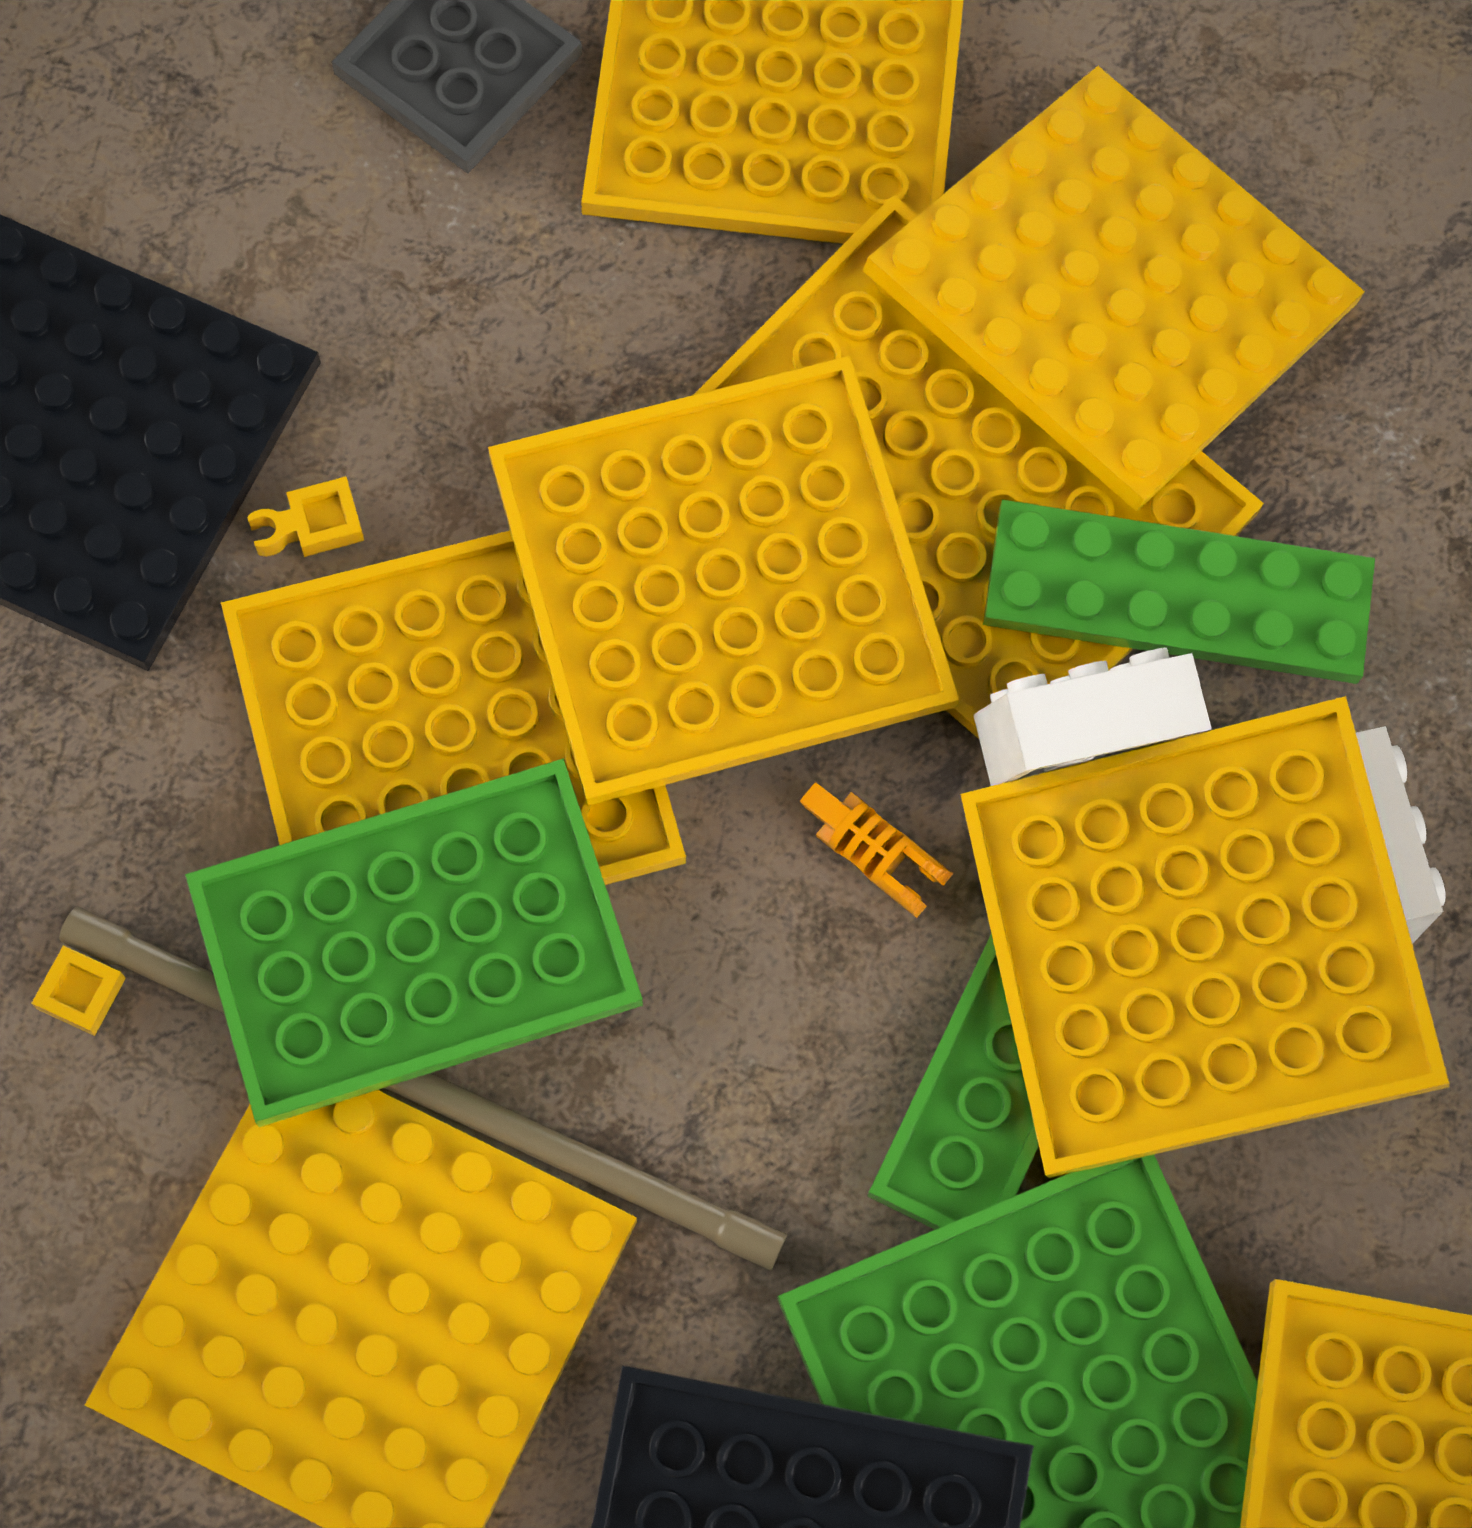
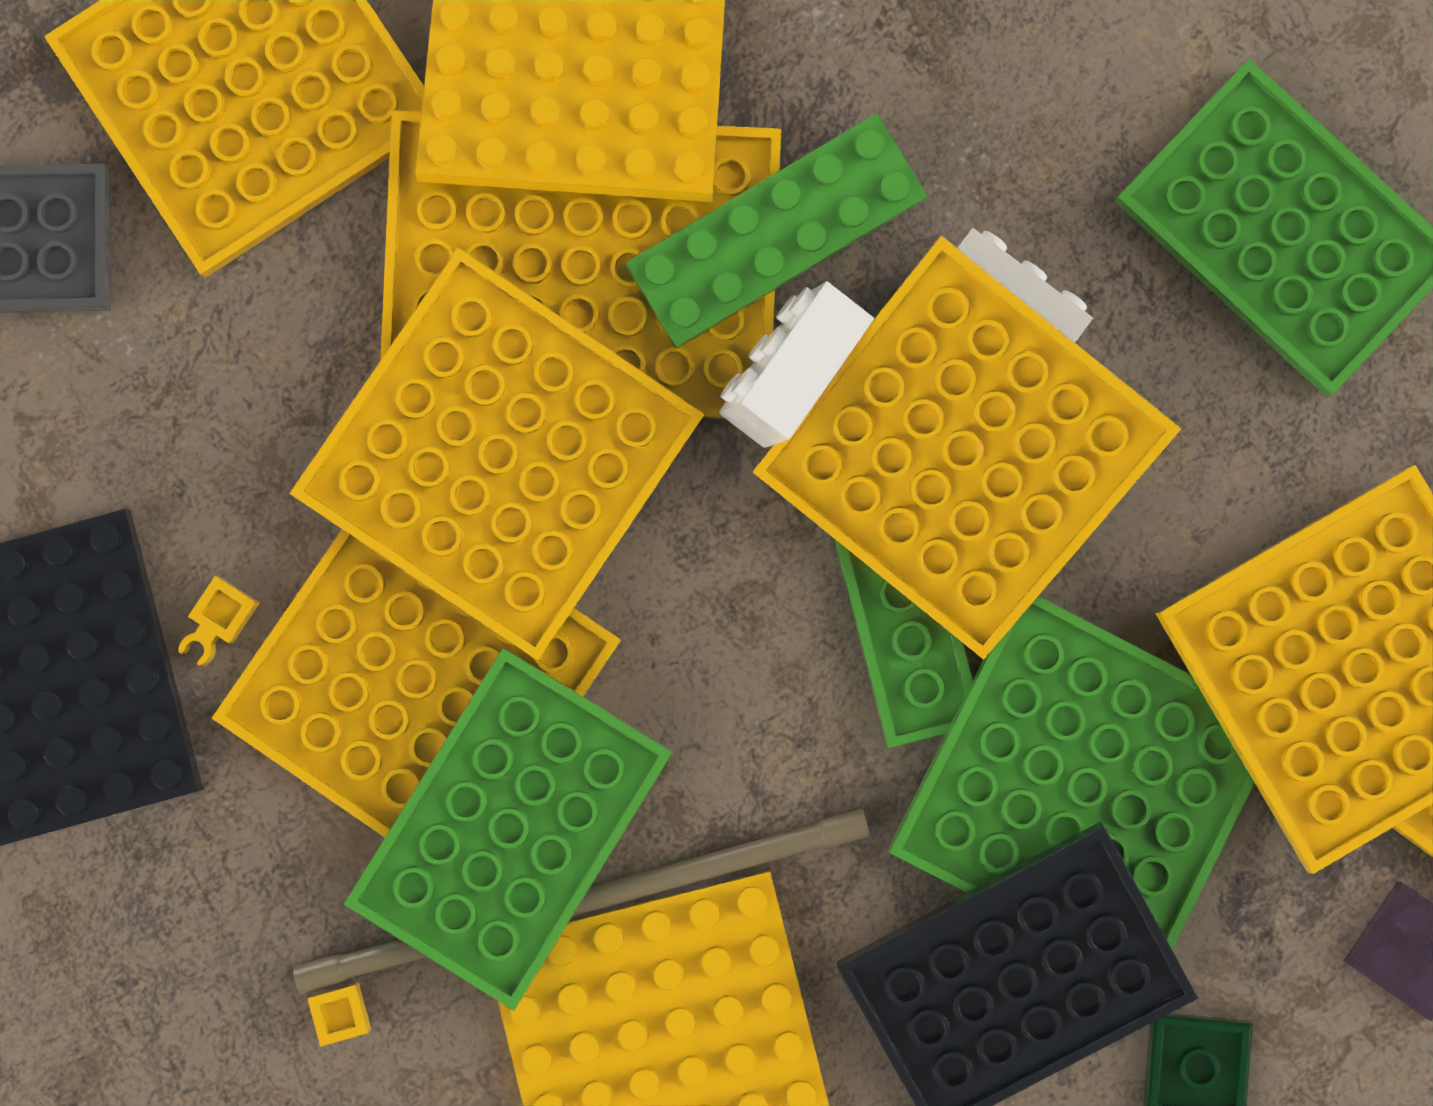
camera: 35 degrees left, 15 degrees up
light orange hinge [800,782,953,918] -> none

